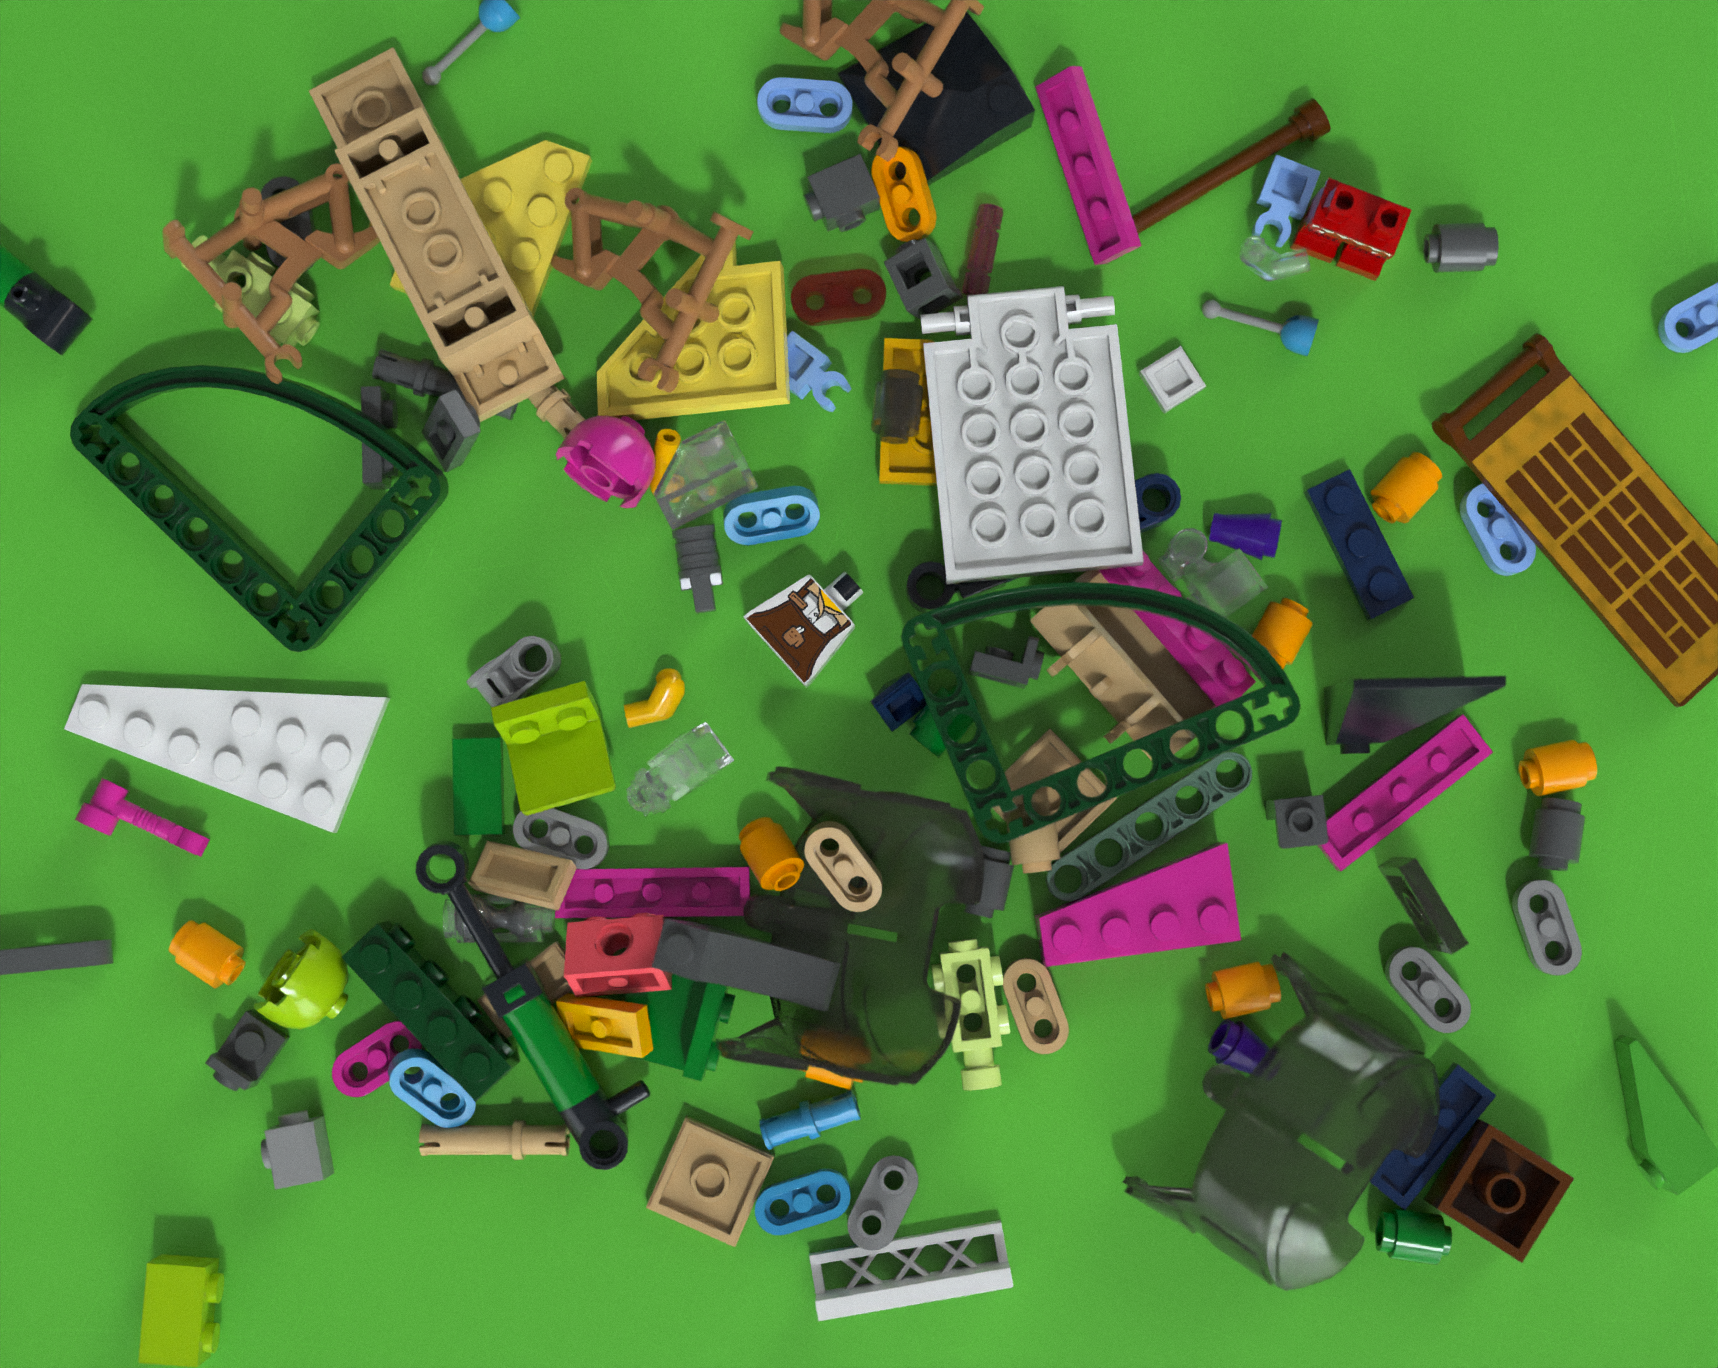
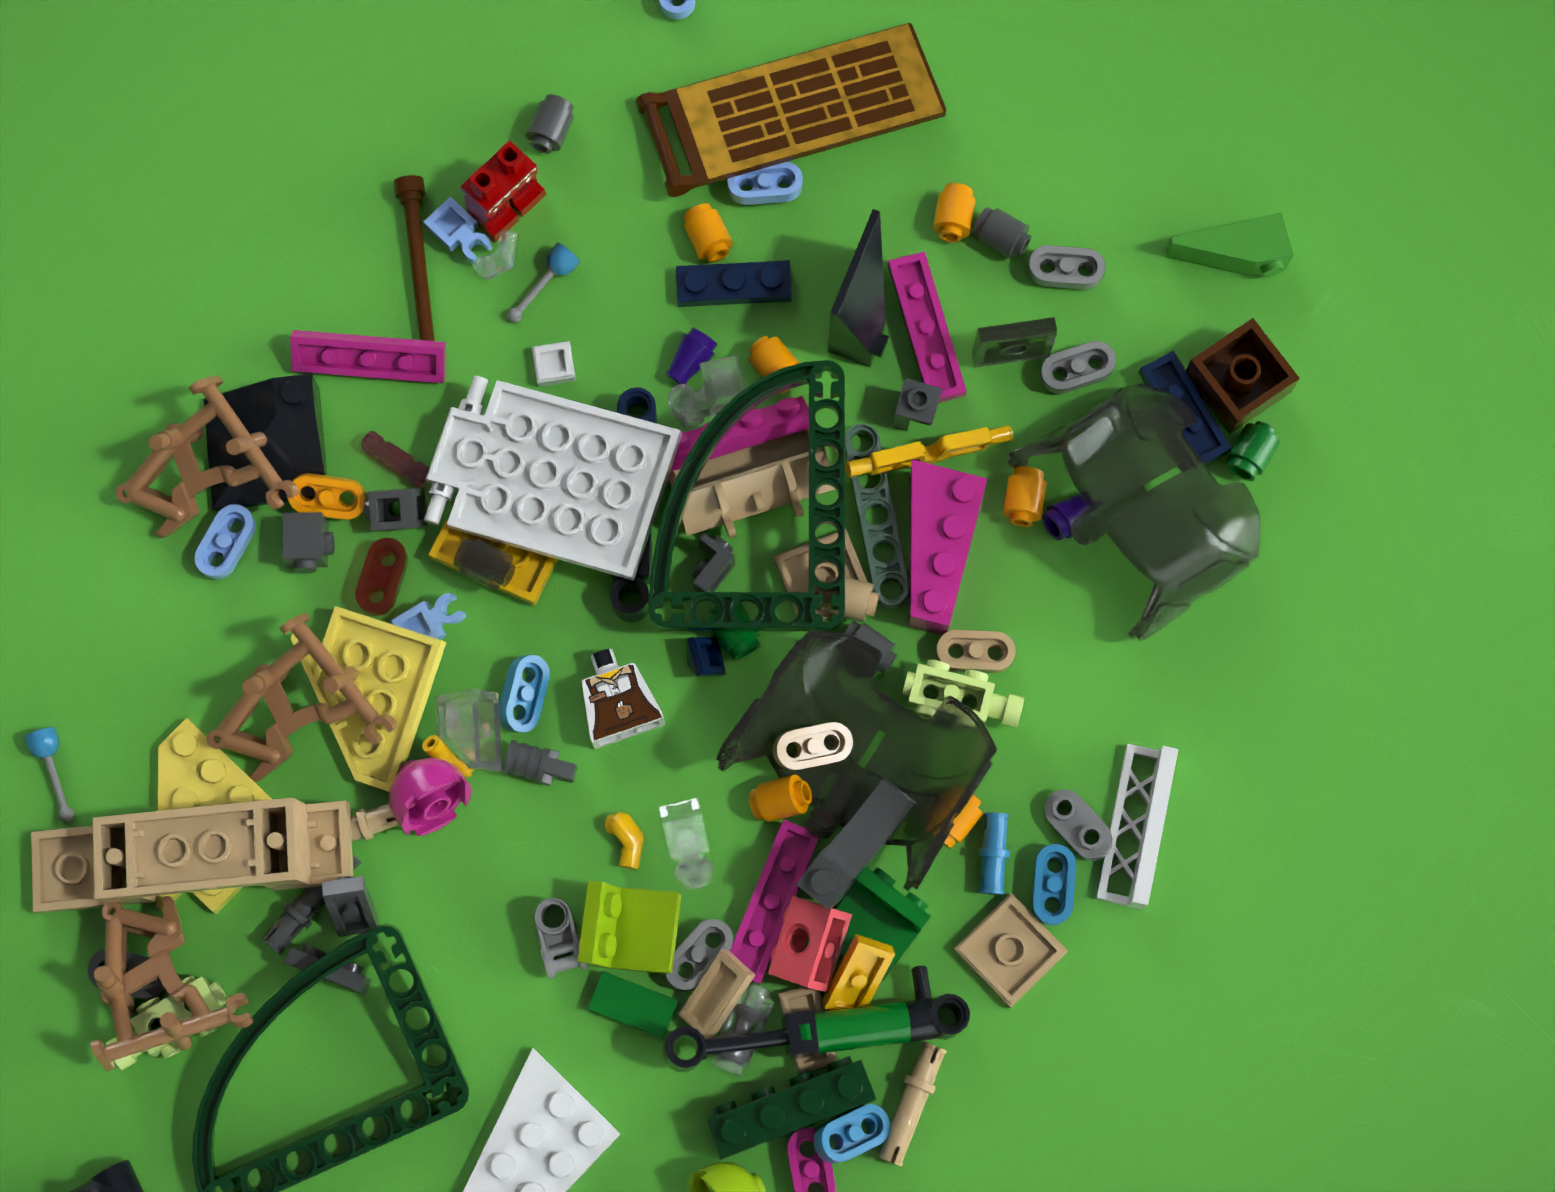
camera: 70 degrees left, 10 degrees down
none -> yellow piece [845,425,1013,478]

